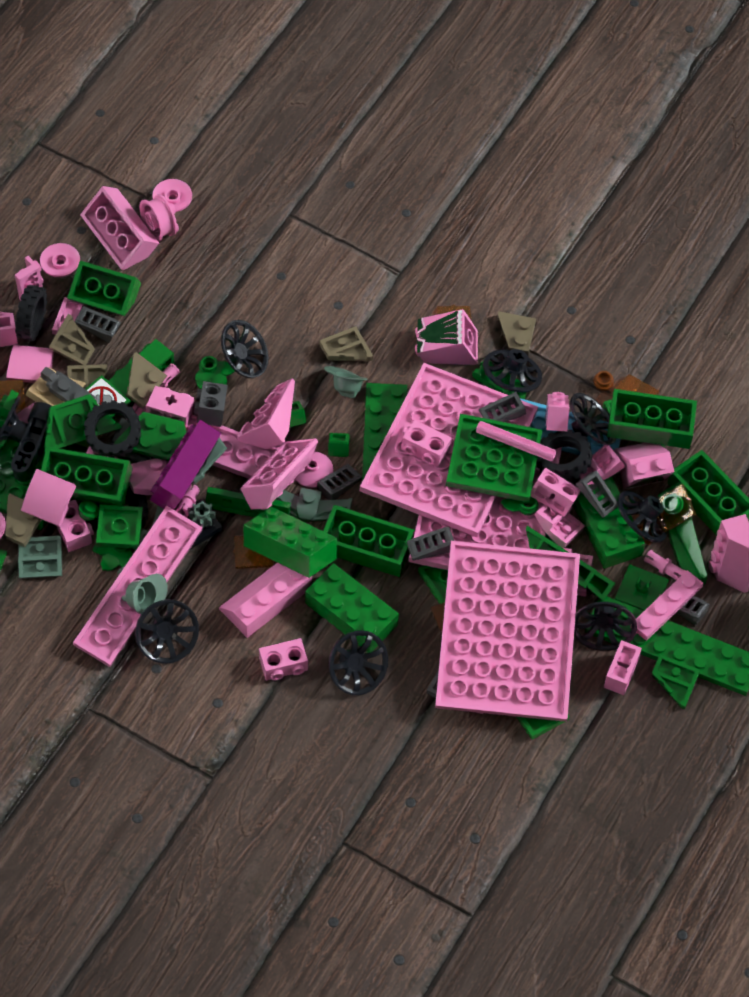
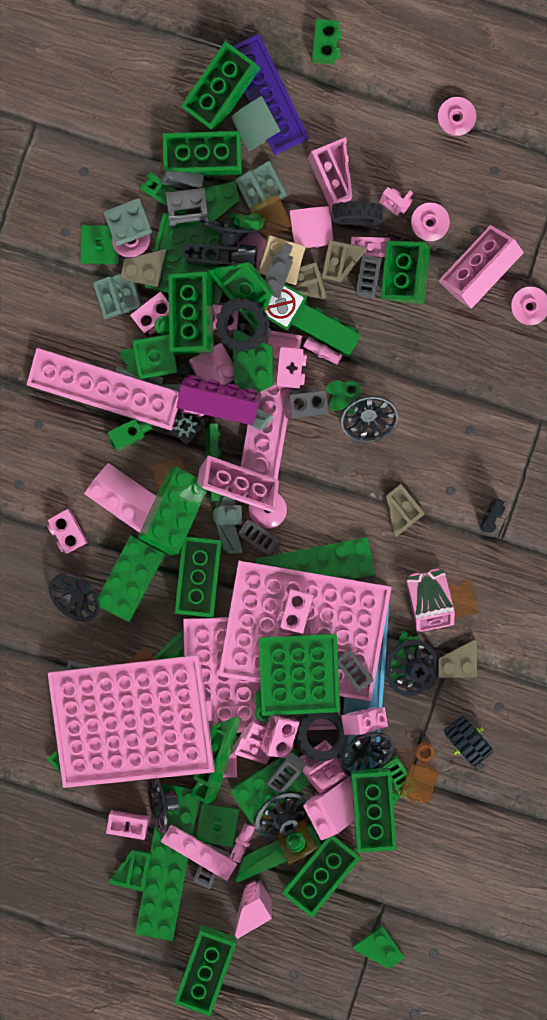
camera: 80 degrees right, 30 degrees up
bright pink slope [21,469,76,527] -> none
sand green piece [122,573,168,614] -> none
dark tan wing [126,352,167,409] -> none
black wheel [135,599,199,664] -> none
bright pink wheel [139,194,179,242] -> none
bright pink wedge [237,378,295,450] -> none
green slope [289,401,306,427] -> none
sand green piece [324,366,368,398] -> none
green slope [328,433,350,457] -> none
dark grey slope [406,527,454,561] -> none
bright pink axle [476,421,556,461] -> none
none -> green torso [106,419,152,453]
none -> black wheel [444,715,493,767]
none -> black plate [480,498,506,533]

